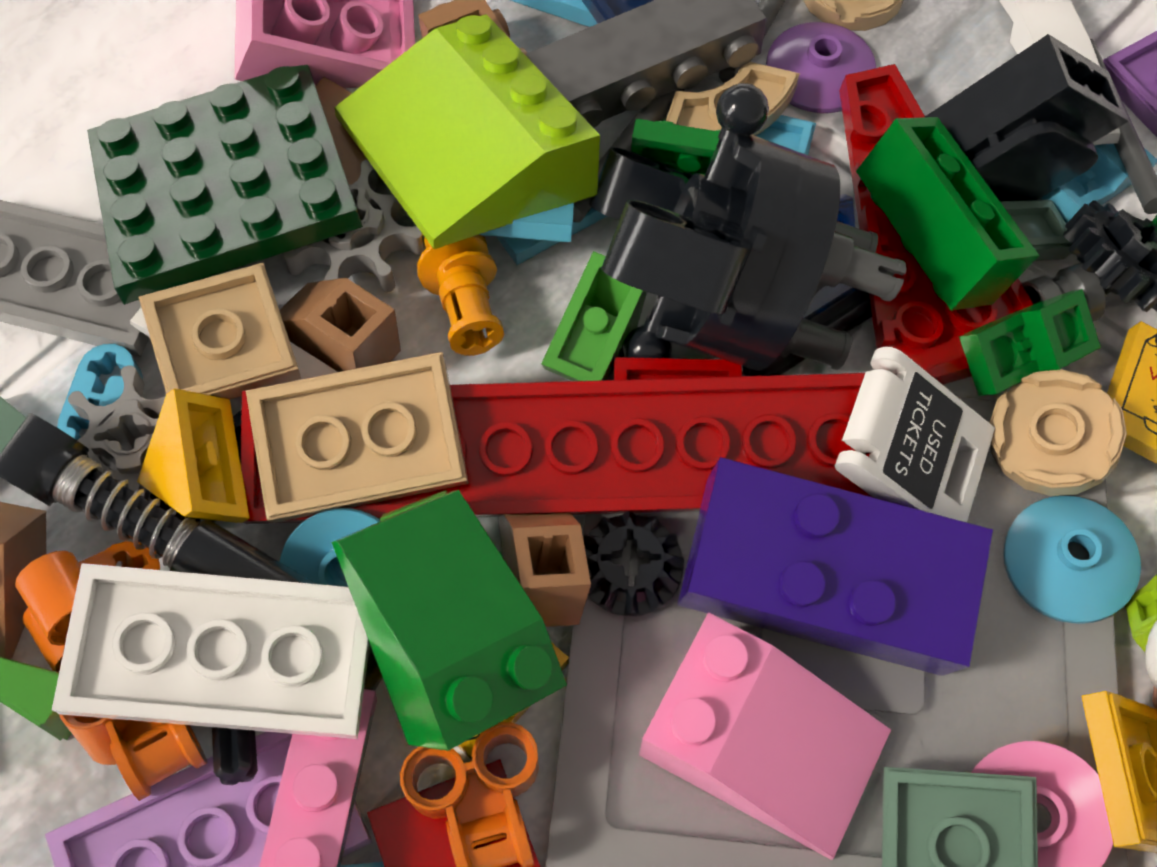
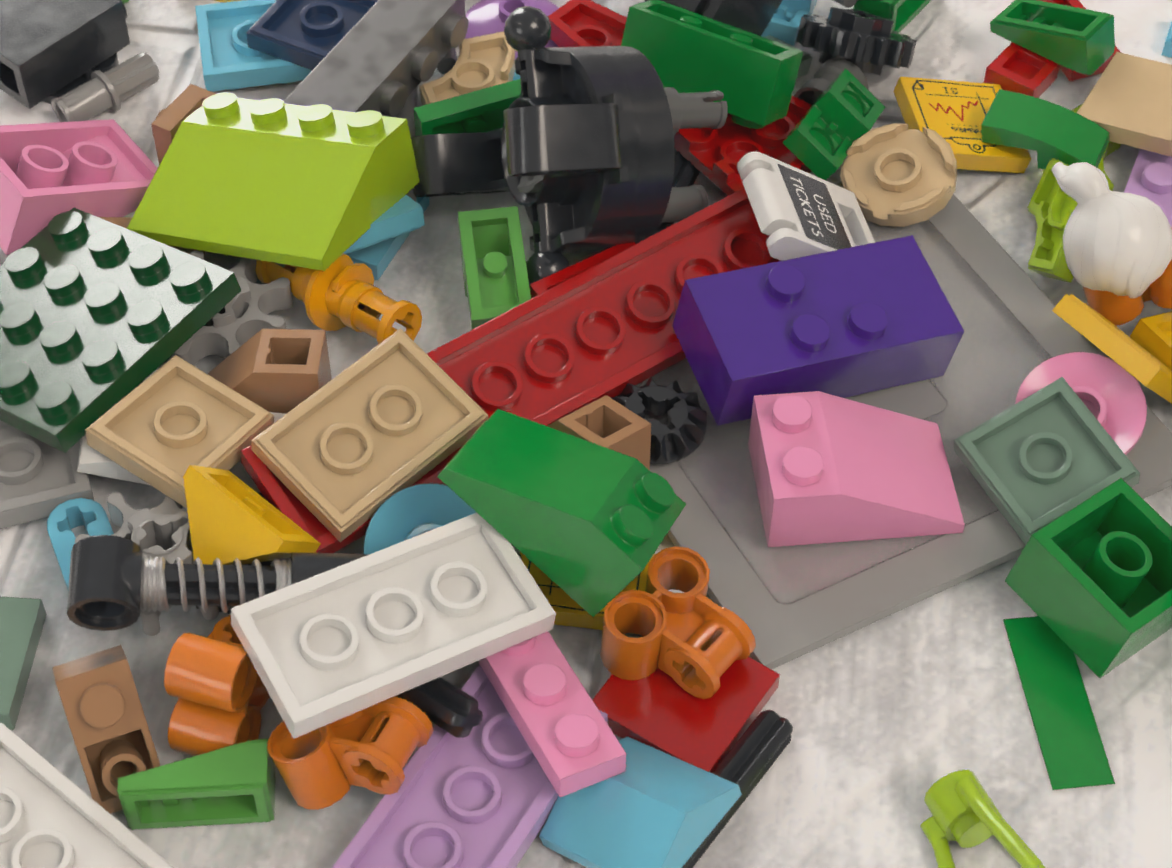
camera: 35 degrees left, 15 degrees down
medium azure dish [1003,496,1141,624] -> none

